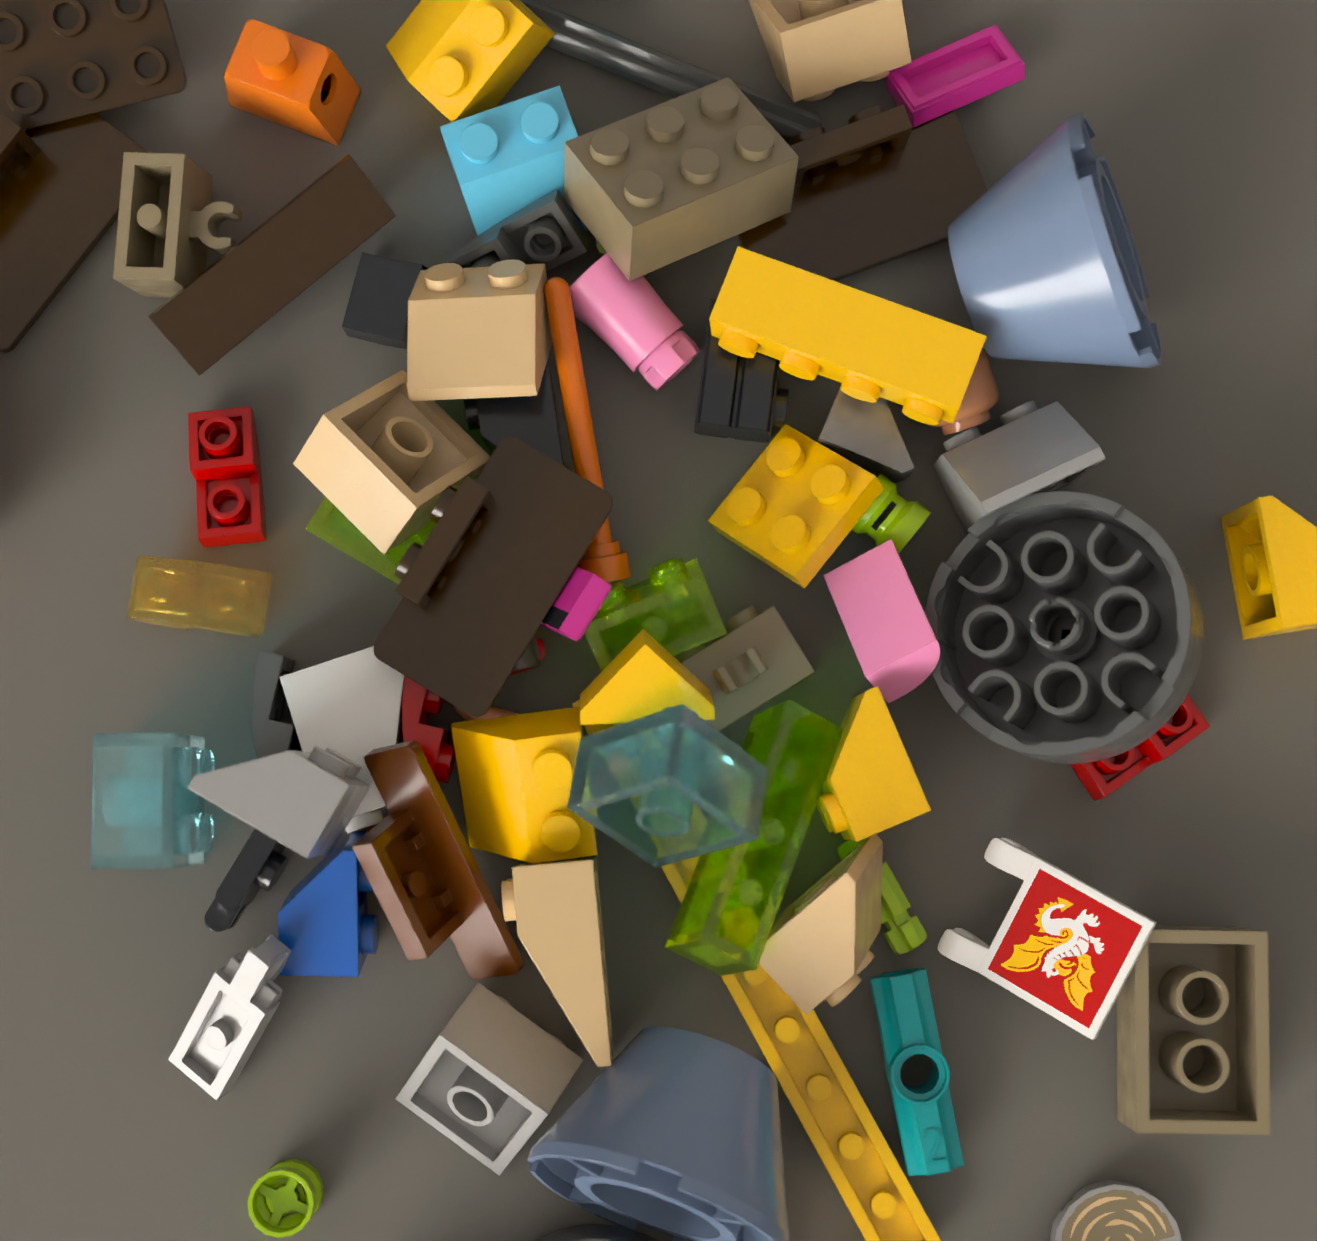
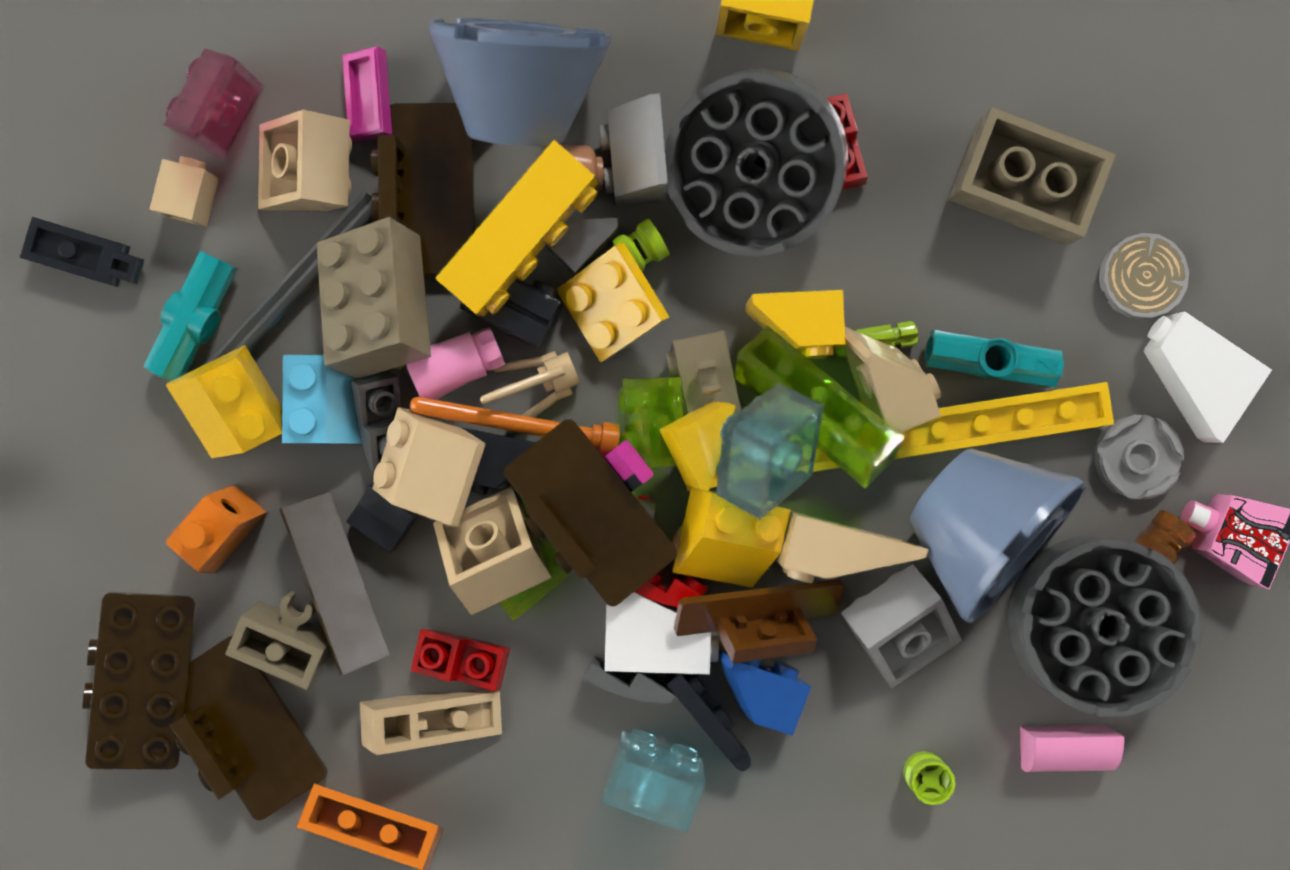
camera: 65 degrees left, 5 degrees up
clear yellow slope [127,555,273,638] -> none
hinge [168,934,292,1101] -> none
light grey slope [187,746,371,858] -> none
bright pink brick [823,539,940,703] -> none
flag [937,838,1157,1040] -> none
none -> tan slope [360,691,502,755]
none -> tan plant [480,351,580,433]

